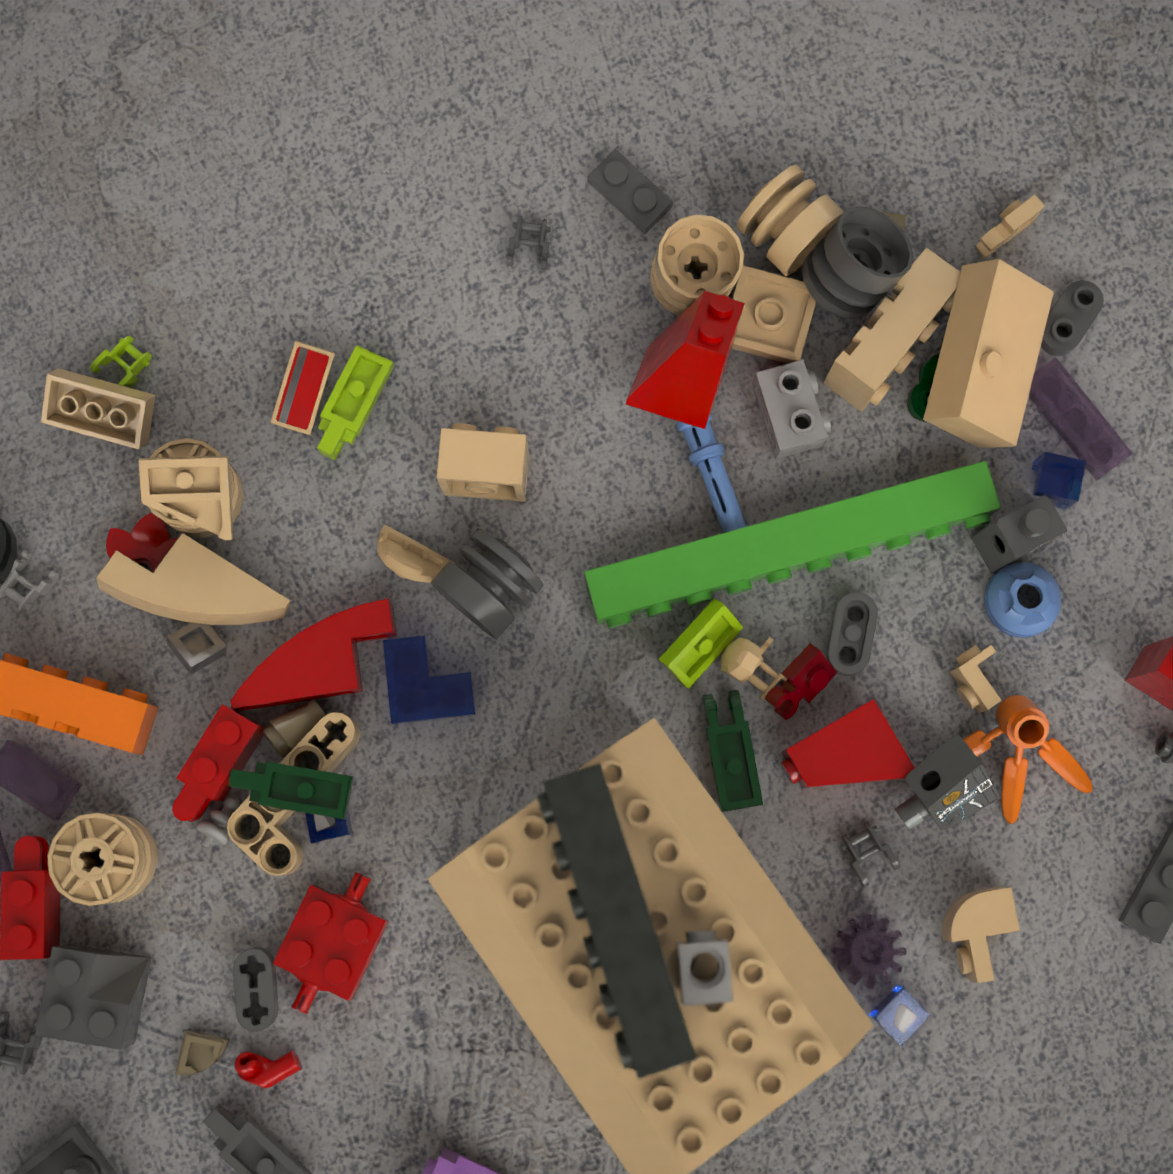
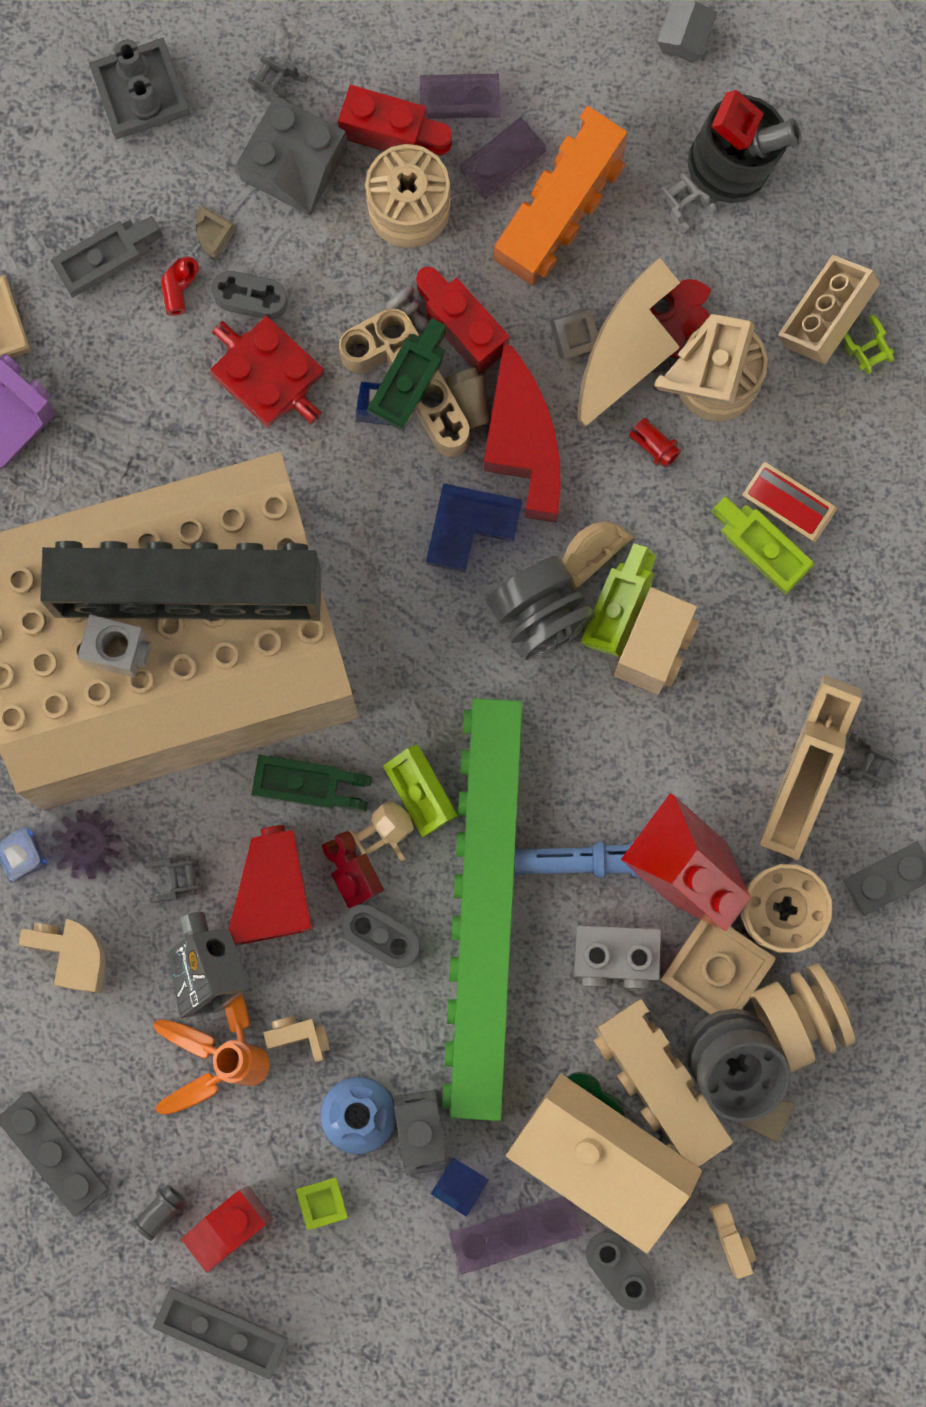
camera: 110 degrees right, 0 degrees up
none -> lime plate [296,1177,349,1231]
none -> lime hinge [581,543,657,658]
none -> red pin [629,418,681,468]
none -> tan slope [760,675,862,860]

